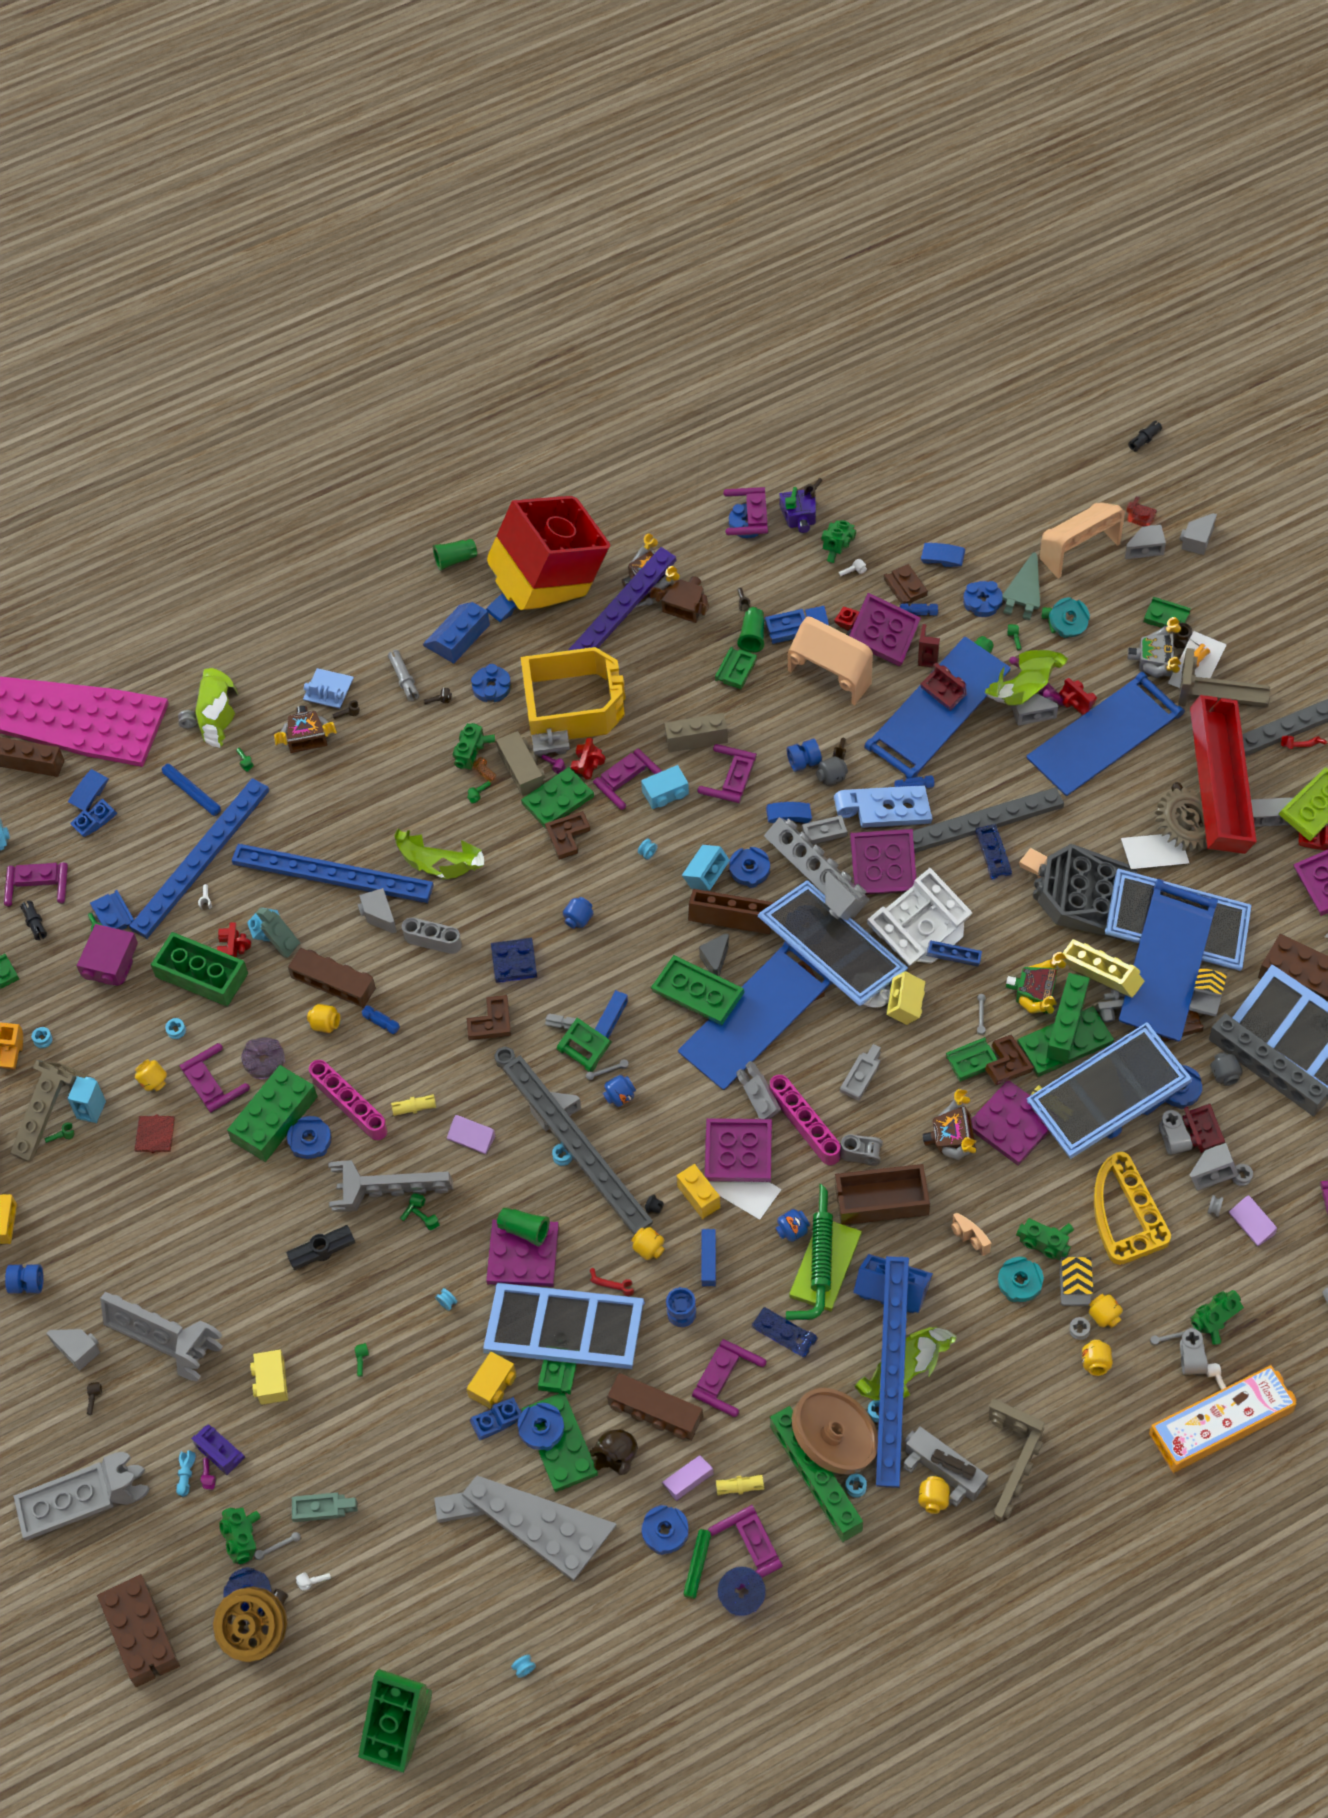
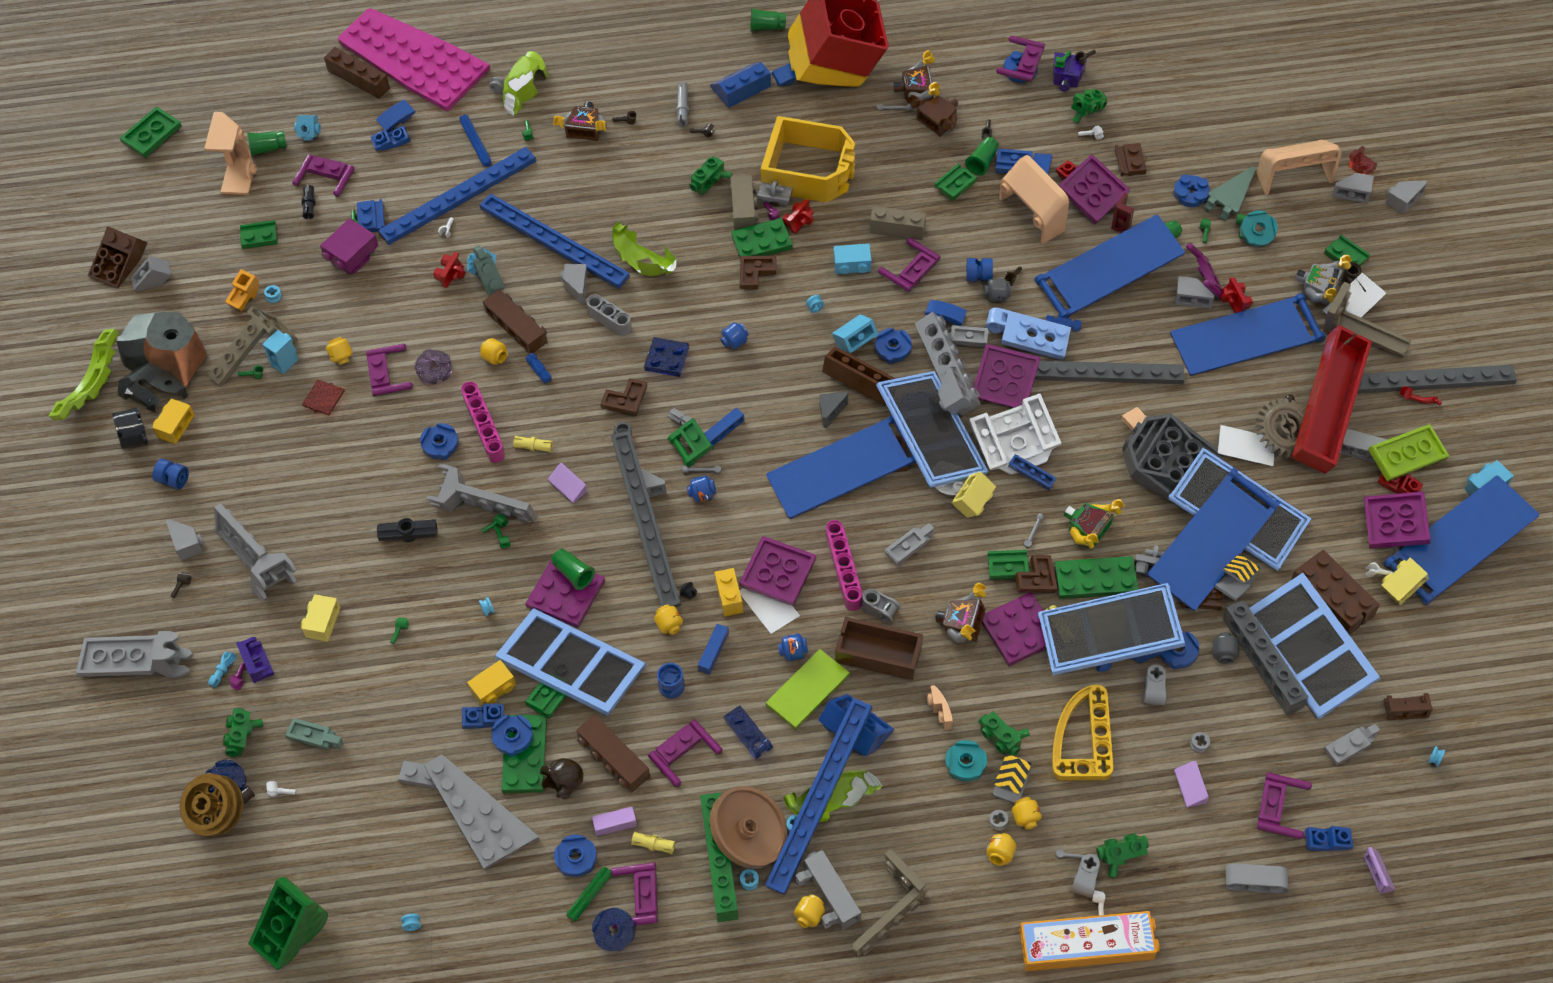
camera: 20 degrees right, 0 degrees up
reddish brown piece [97,1574,180,1688] -> none
green brick [151,932,248,1007] -> none
medium azure bush [165,1018,186,1039] -> none
green brick [227,1065,318,1162] -> none
light grey hinge [254,1532,301,1560] -> none
light blue hinge [303,668,354,709] -> none
green hand [467,781,491,804] -> none
blue plate [471,664,511,702] -> none
clear orange arm [473,757,497,783] -> none
medium azure bush [552,1144,572,1166] -> none
dark purple plate [568,547,677,651] -> none
red piece [590,1268,634,1297] -> none
magenta plate [593,748,662,810] -> none
green plate [651,955,745,1025] -> none
light grey hinge [736,1061,781,1119] -> none
green piece [786,1184,833,1320] -> none
blue axle [900,604,938,615] -> none
dark red bracket [920,663,967,711] -> none
blue slope [921,543,965,567] -> none
dark brown axle [931,1449,976,1480] -> none
clear blue plate [975,824,1012,880] -> none
lime animal [984,650,1068,706] -> none
green brick [1046,973,1090,1063] -> none
light yellow brick [1063,939,1145,998] -> none
black pin [1128,420,1162,452] -> none
dark red bracket [1182,1103,1225,1153] -> none
light grey slope [1190,1143,1239,1191] -> none
light orange pin [1194,644,1211,668] -> none
light grey bush [1207,1195,1223,1217] -> none

